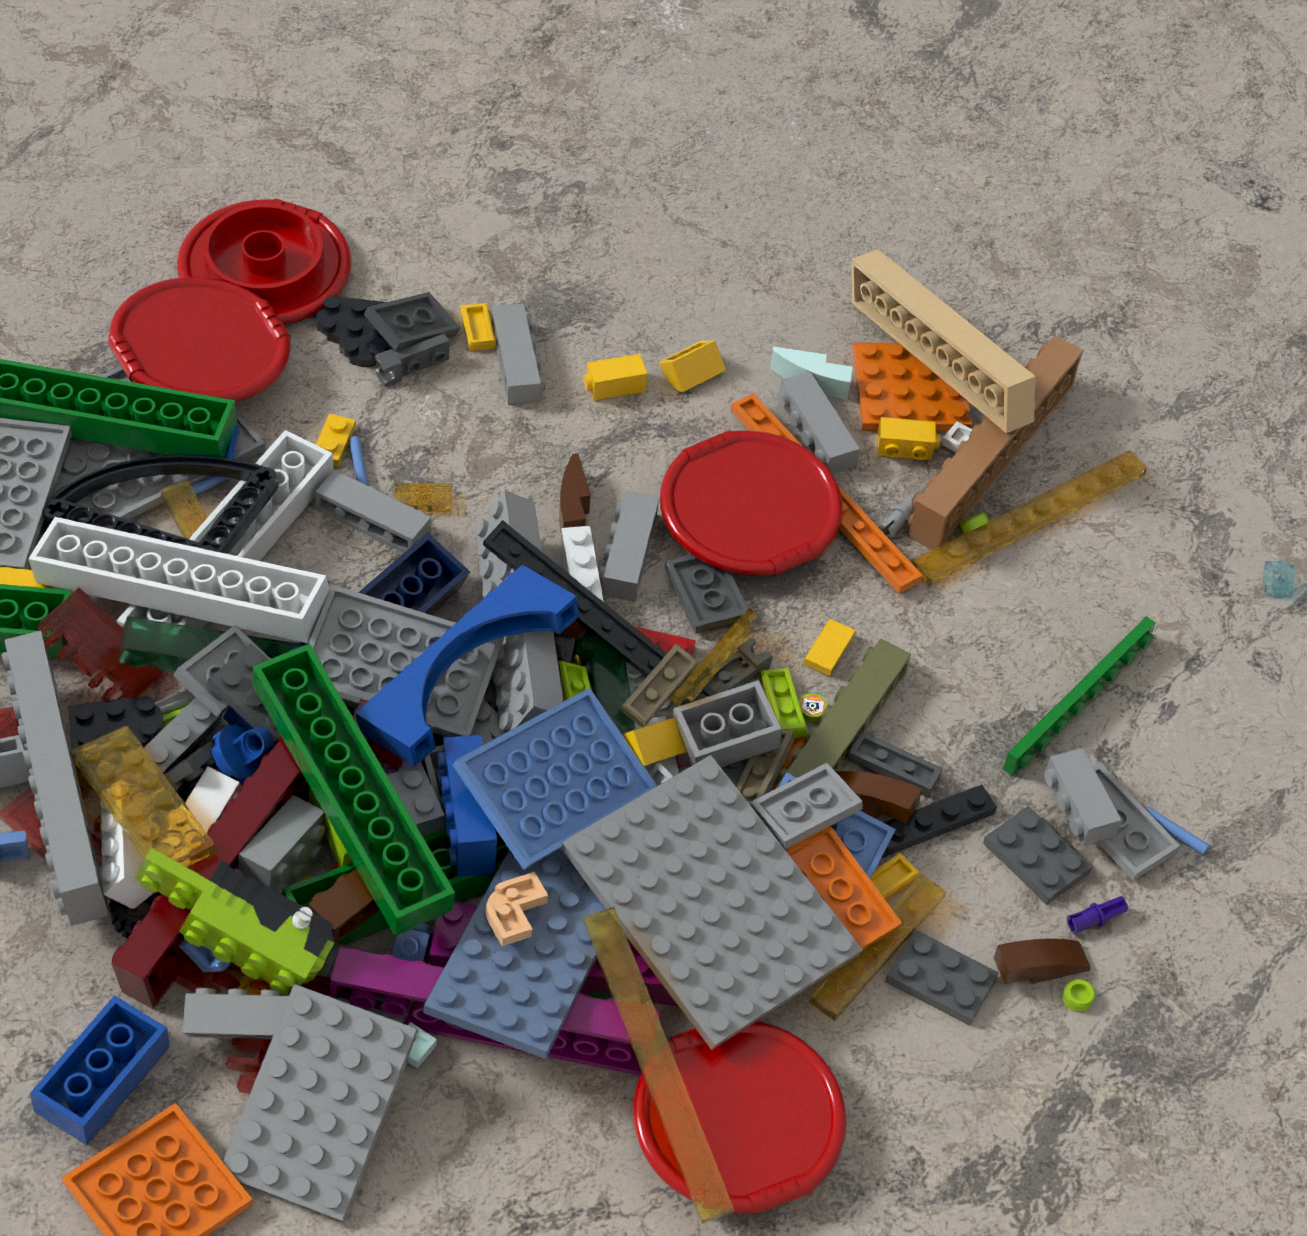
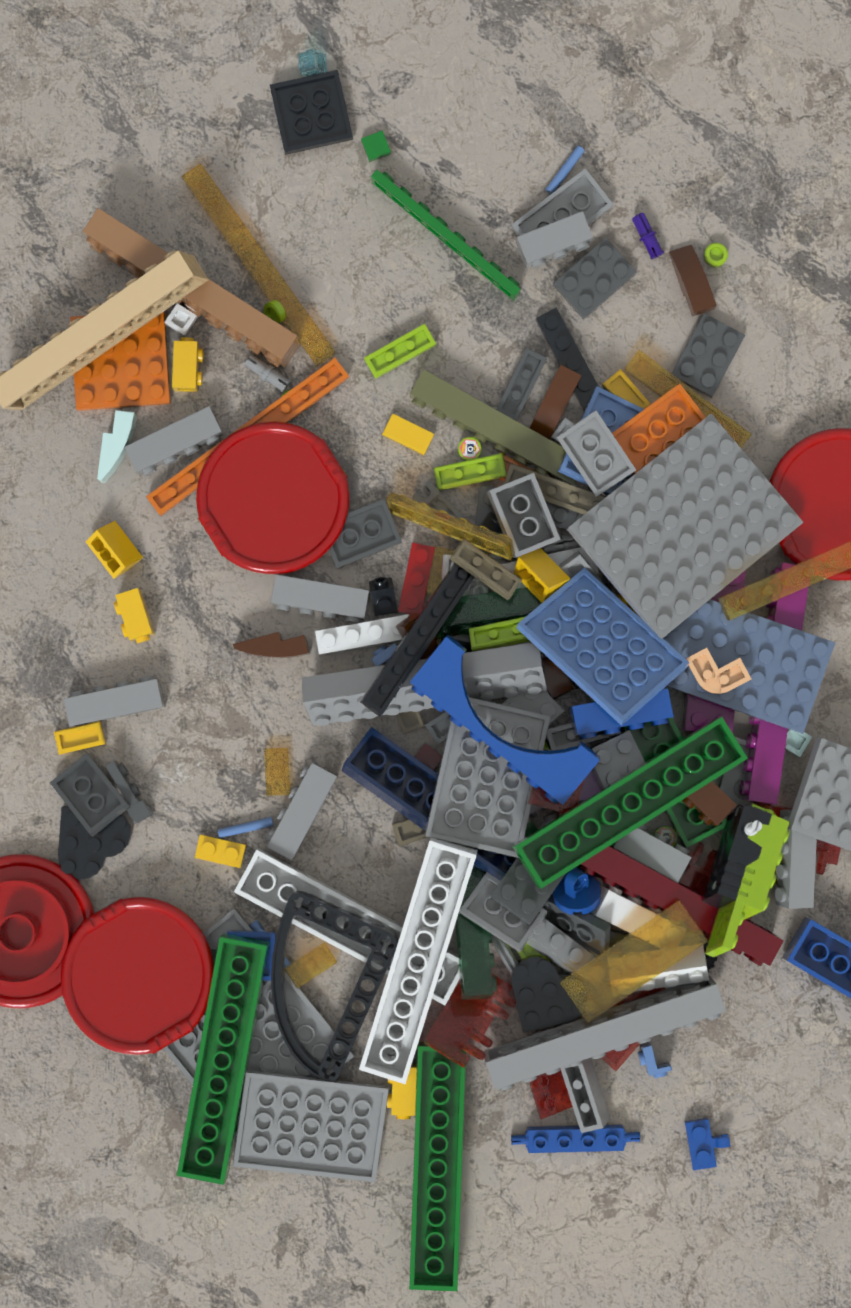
camera: 85 degrees left, 35 degrees up
none -> black plate [270,70,353,155]
none -> green tile [361,130,391,162]
none -> lime plate [364,324,436,380]
none -> black bracket [369,577,398,616]

